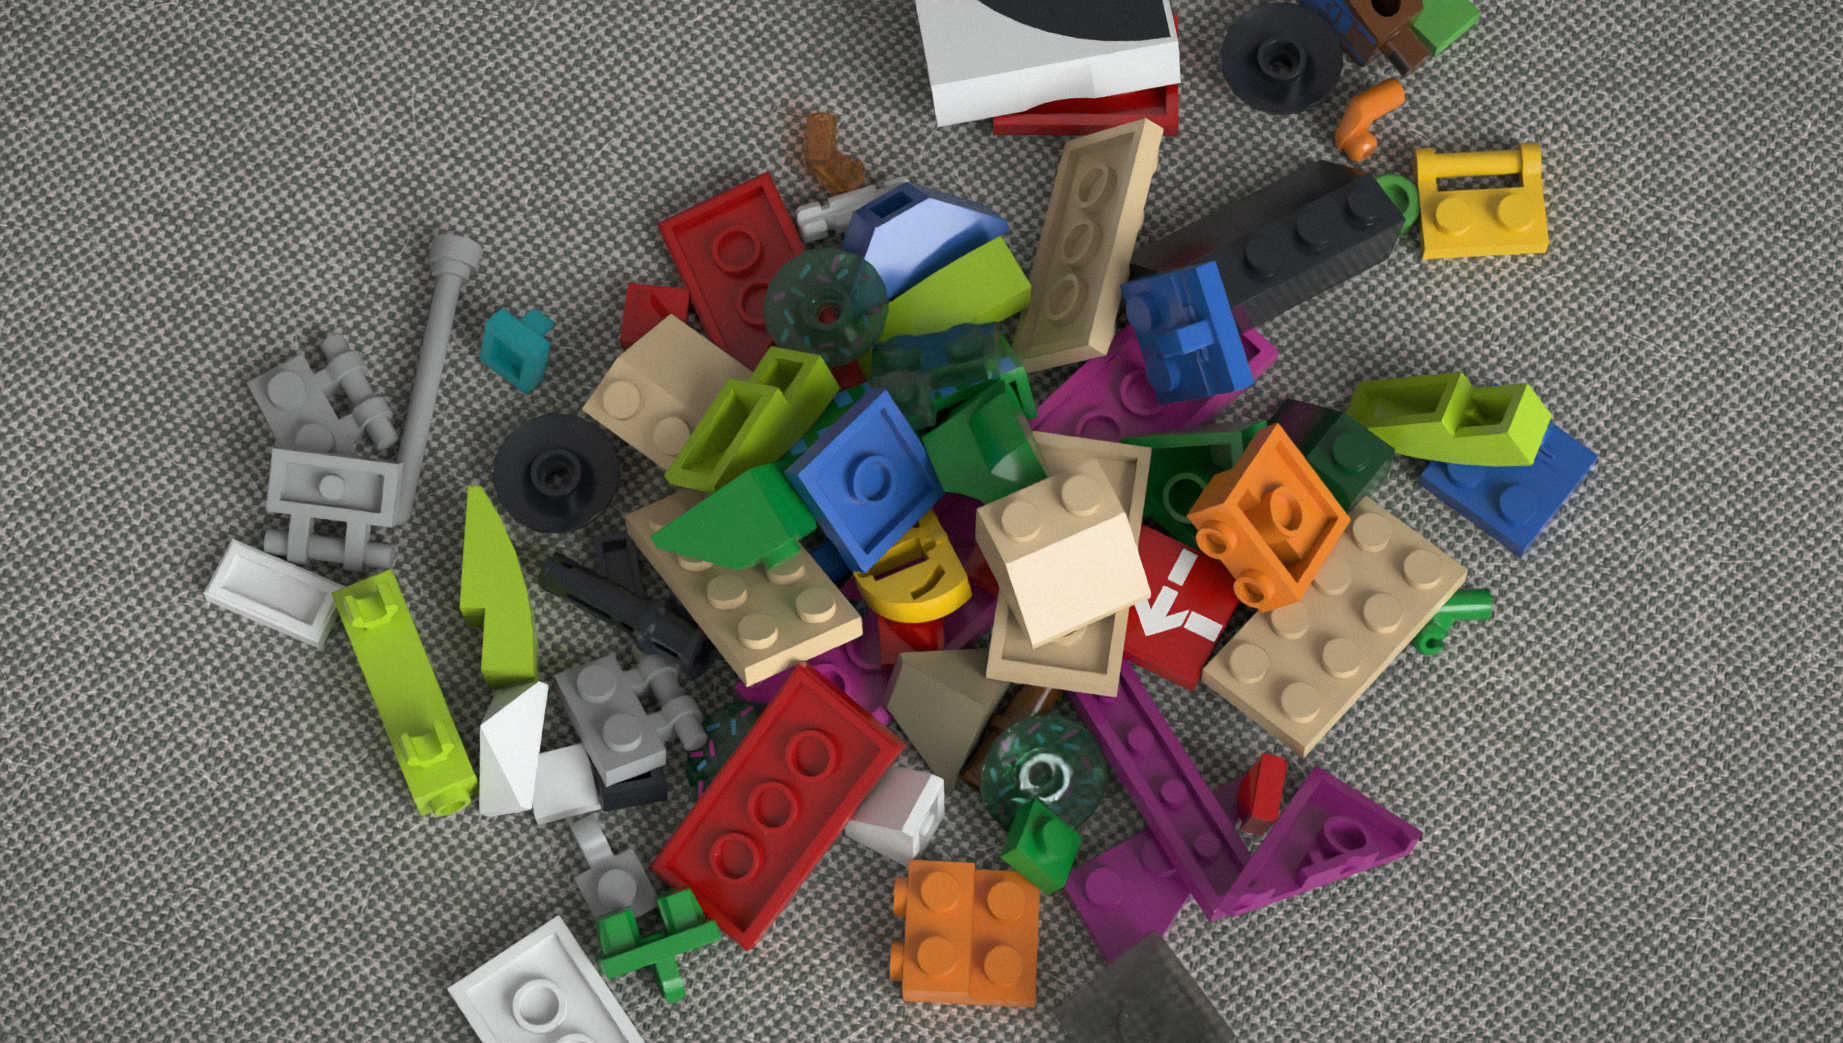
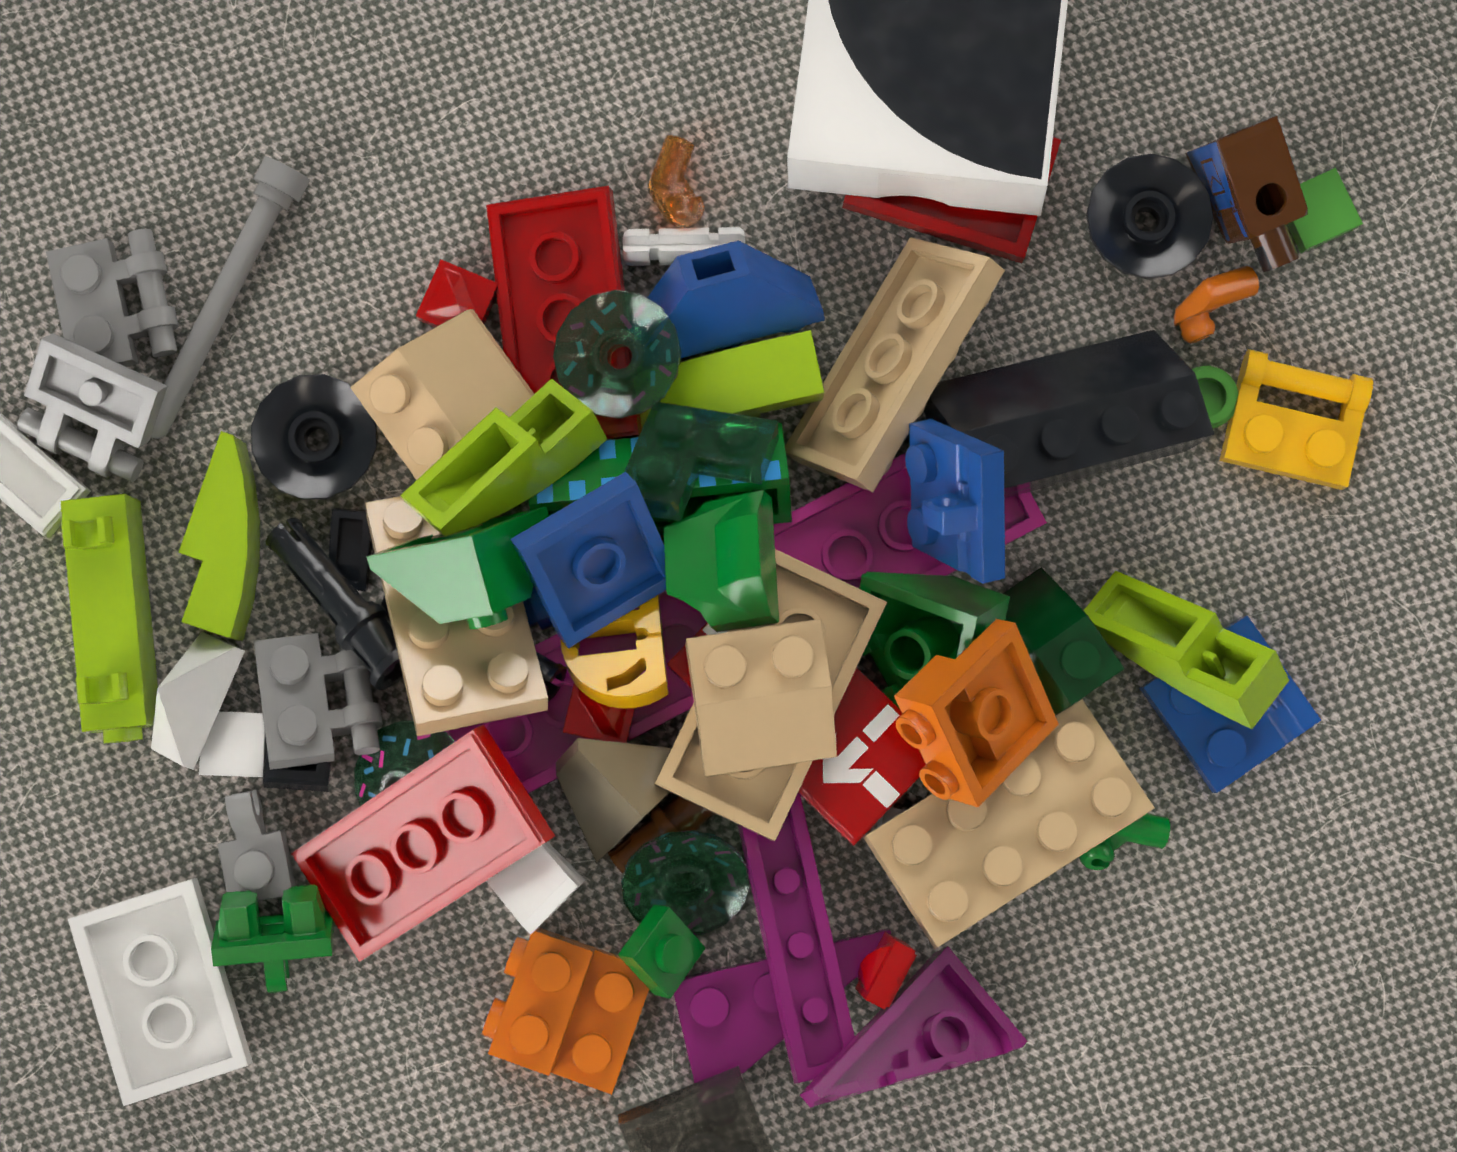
camera: 15 degrees right, 15 degrees up
teal tile [479,308,555,395] -> none

